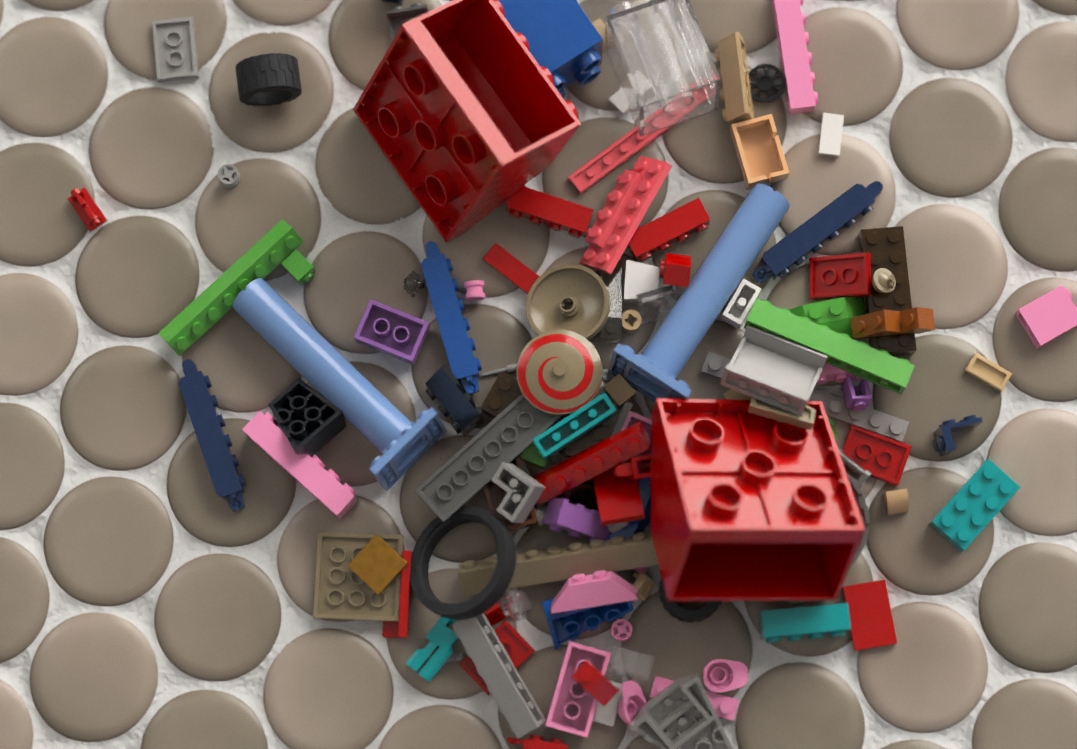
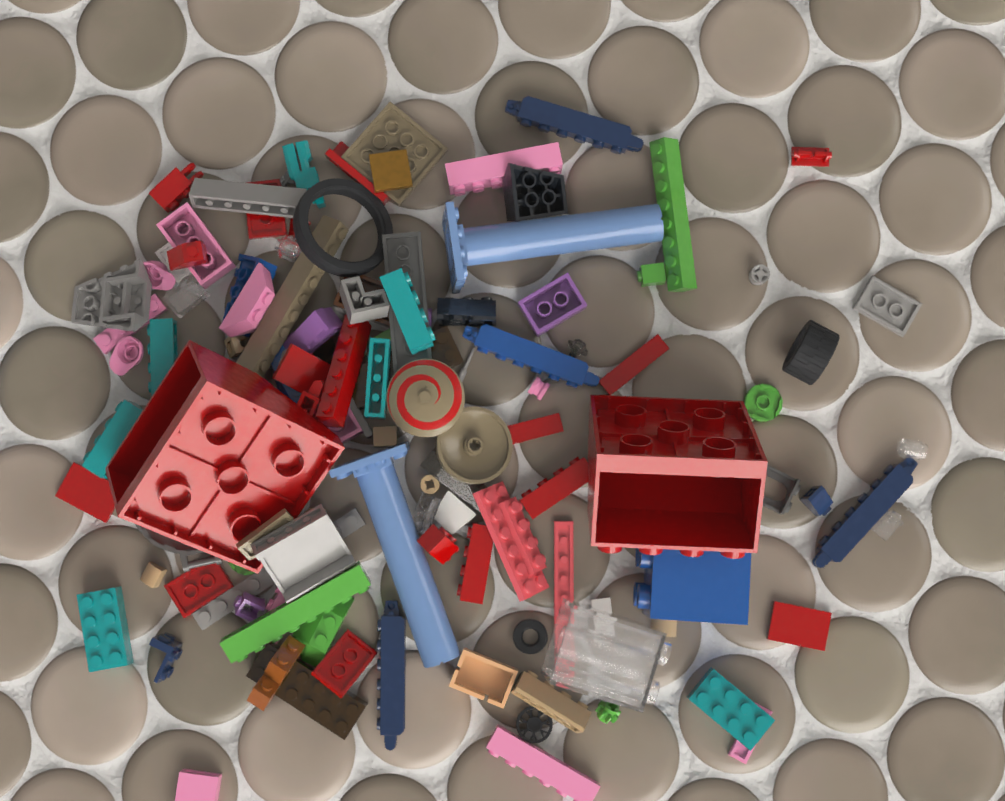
camera: 125 degrees right, 5 degrees up
bright pink wheel [611,619,632,641] -> none
white brick [721,279,762,330] -> none
white tile [818,113,844,157] -> none
dark tan hat [872,268,896,293] -> none
tan tile [964,352,1012,393] -> none
none -> teal brick [147,318,178,396]
none -> teal brick [379,268,436,355]
none -> black tyre [513,619,548,654]
none -> bright green gear [595,699,621,724]
none -> red tile [599,334,670,395]
none -> bright green tile [744,384,783,422]

